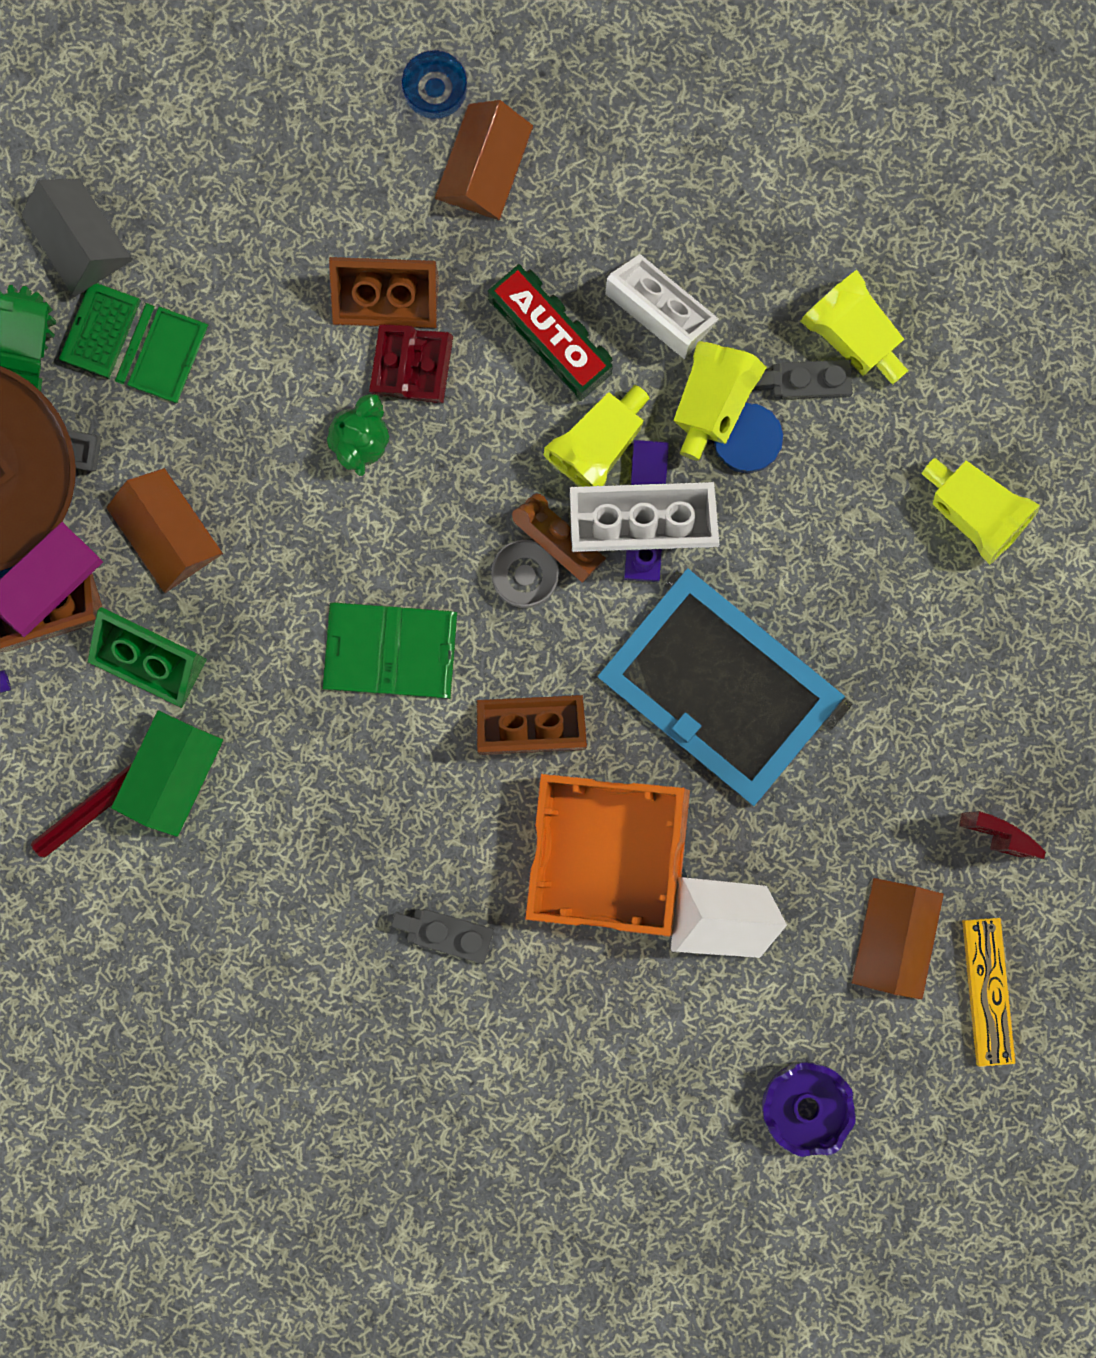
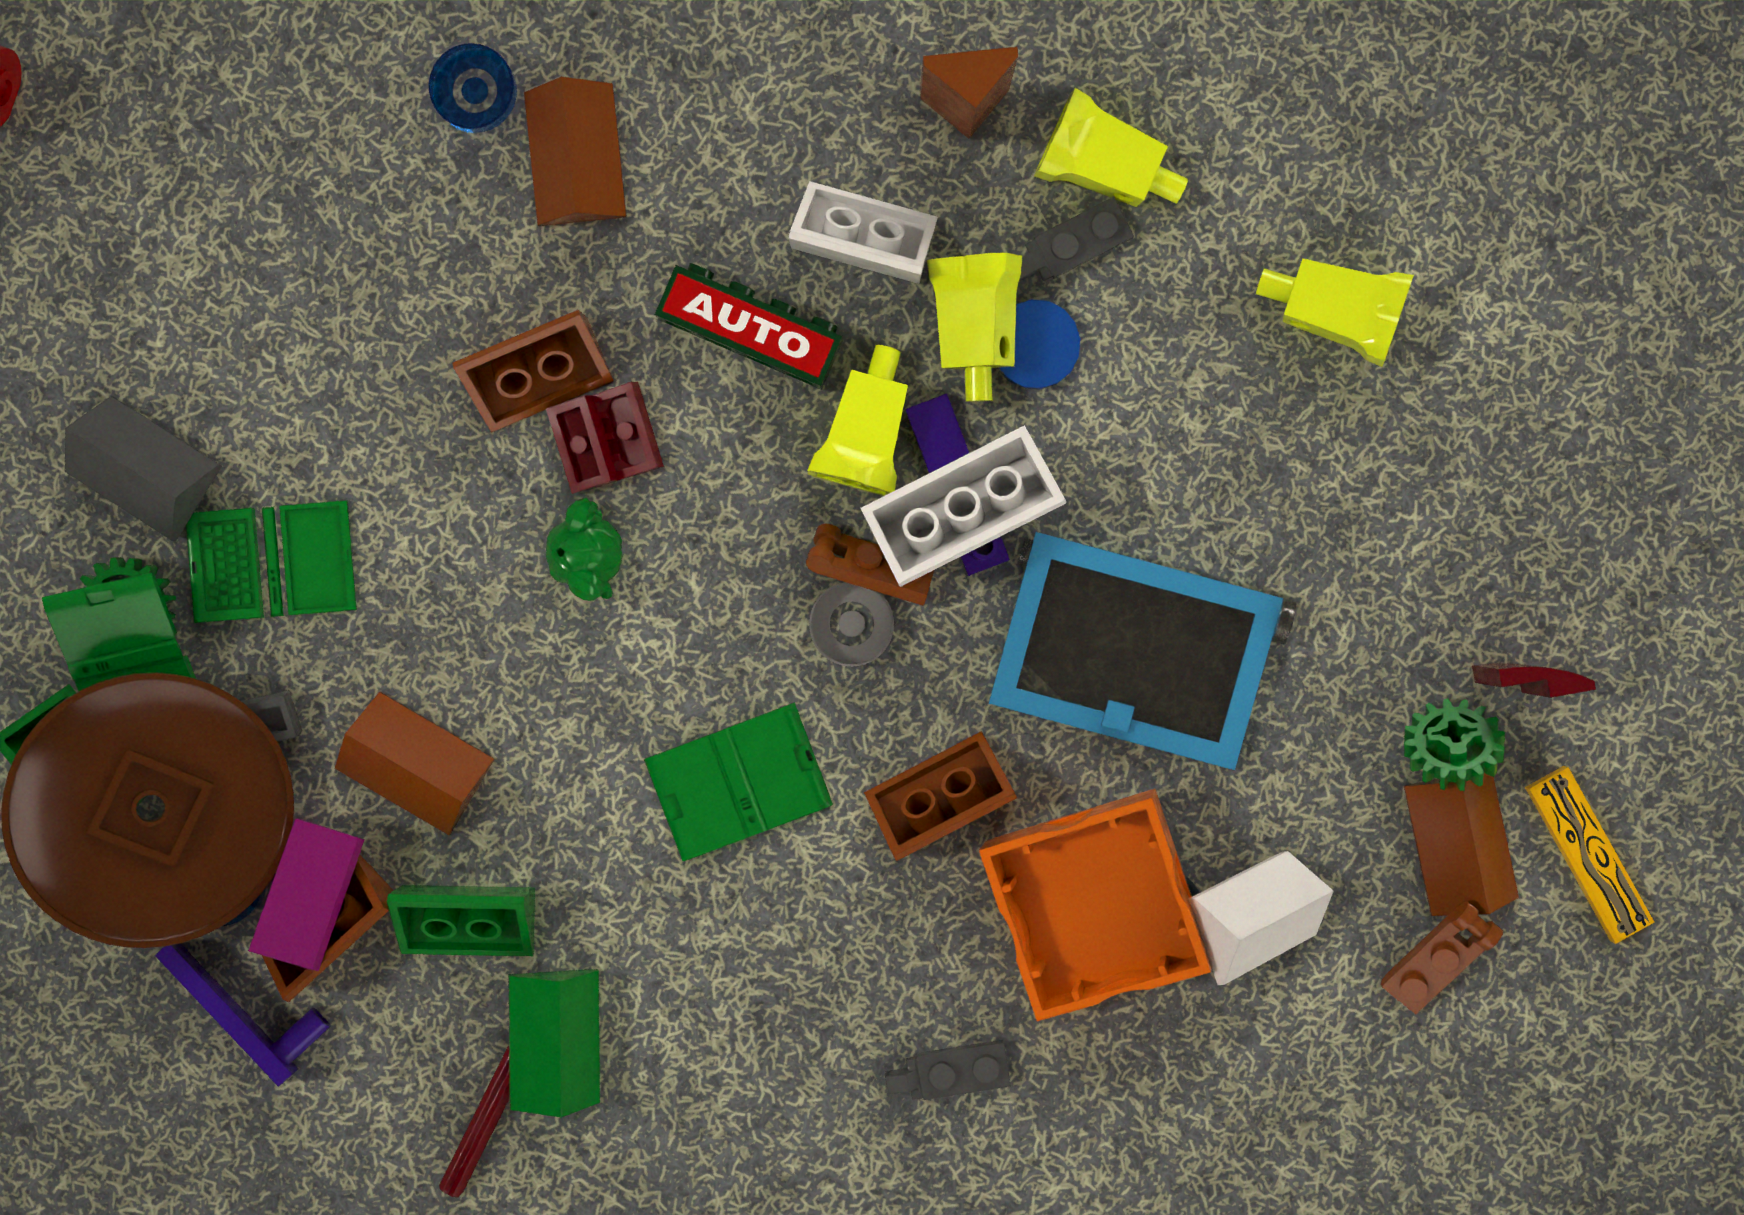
camera: 25 degrees left, 5 degrees up
dark purple plate [762,1061,856,1157] -> none
none -> dark orange slope [920,47,1018,139]
none -> dark orange plate [1381,901,1503,1015]
none -> green gear [1404,698,1505,791]

